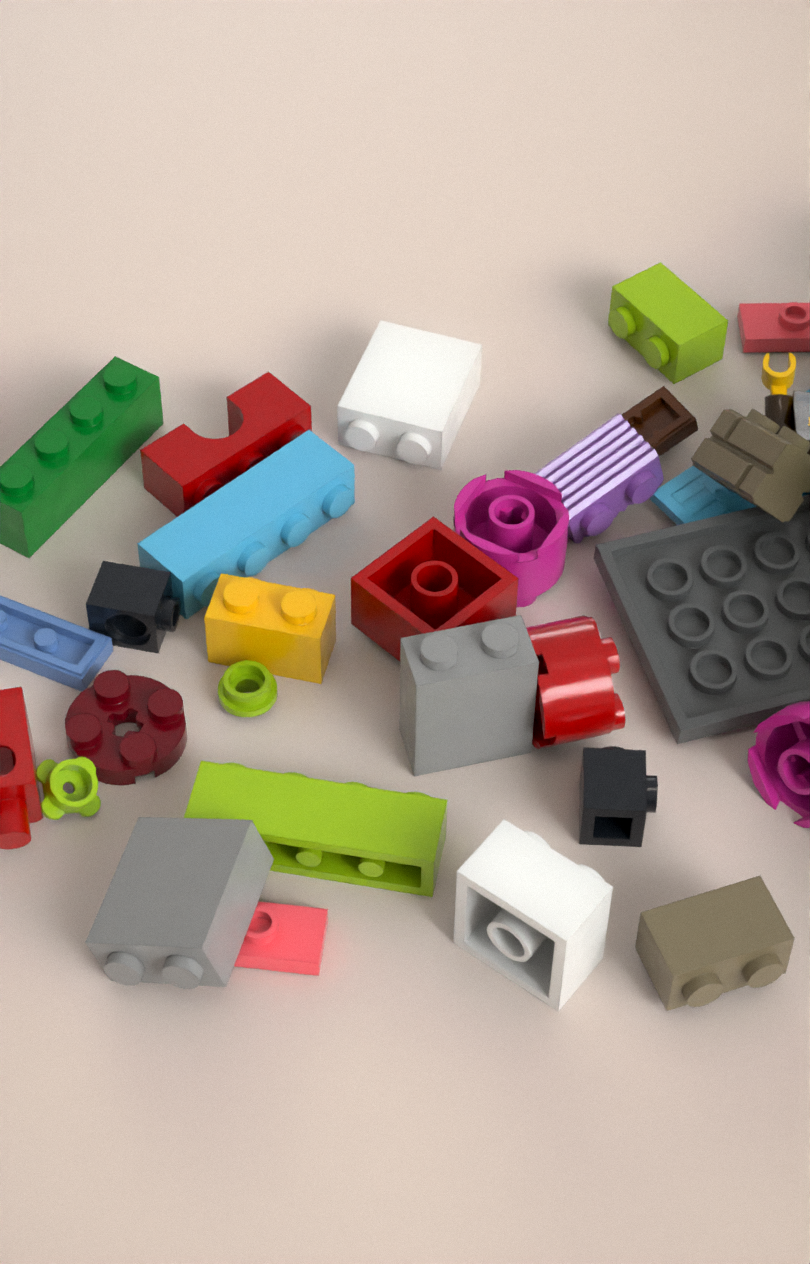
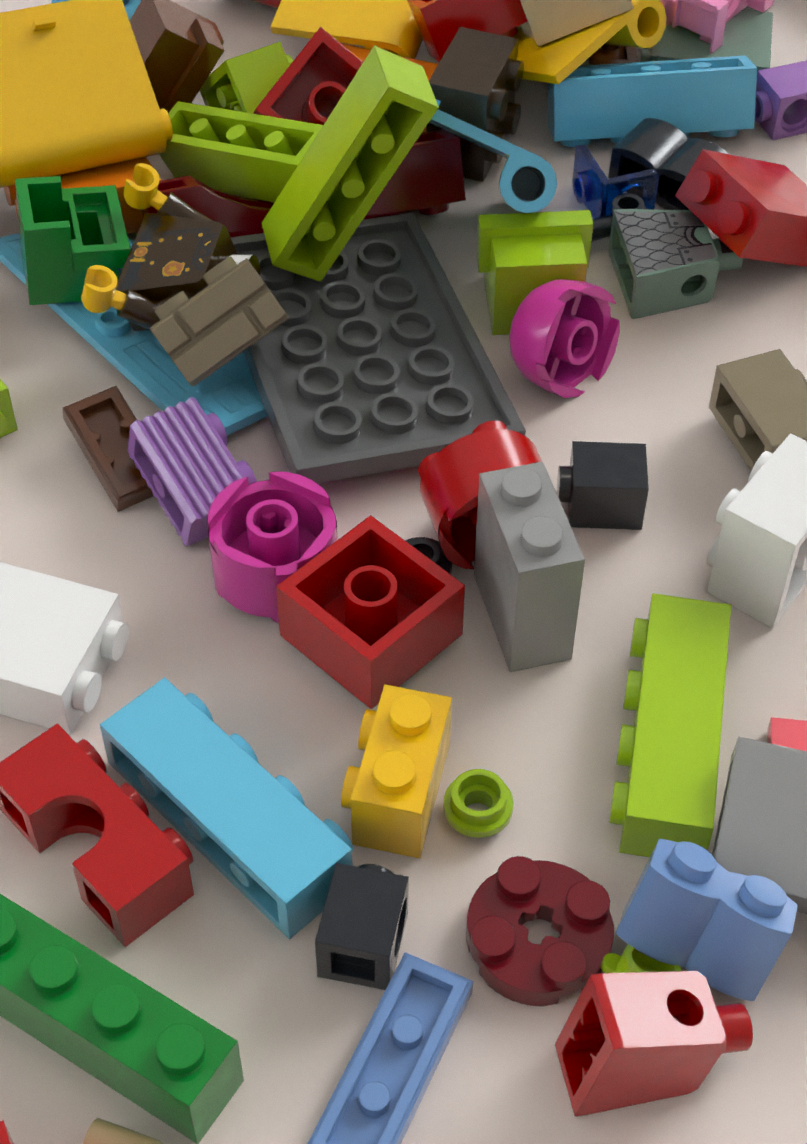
camera: 90 degrees left, 0 degrees up
none -> medium blue brick [616,839,798,1001]

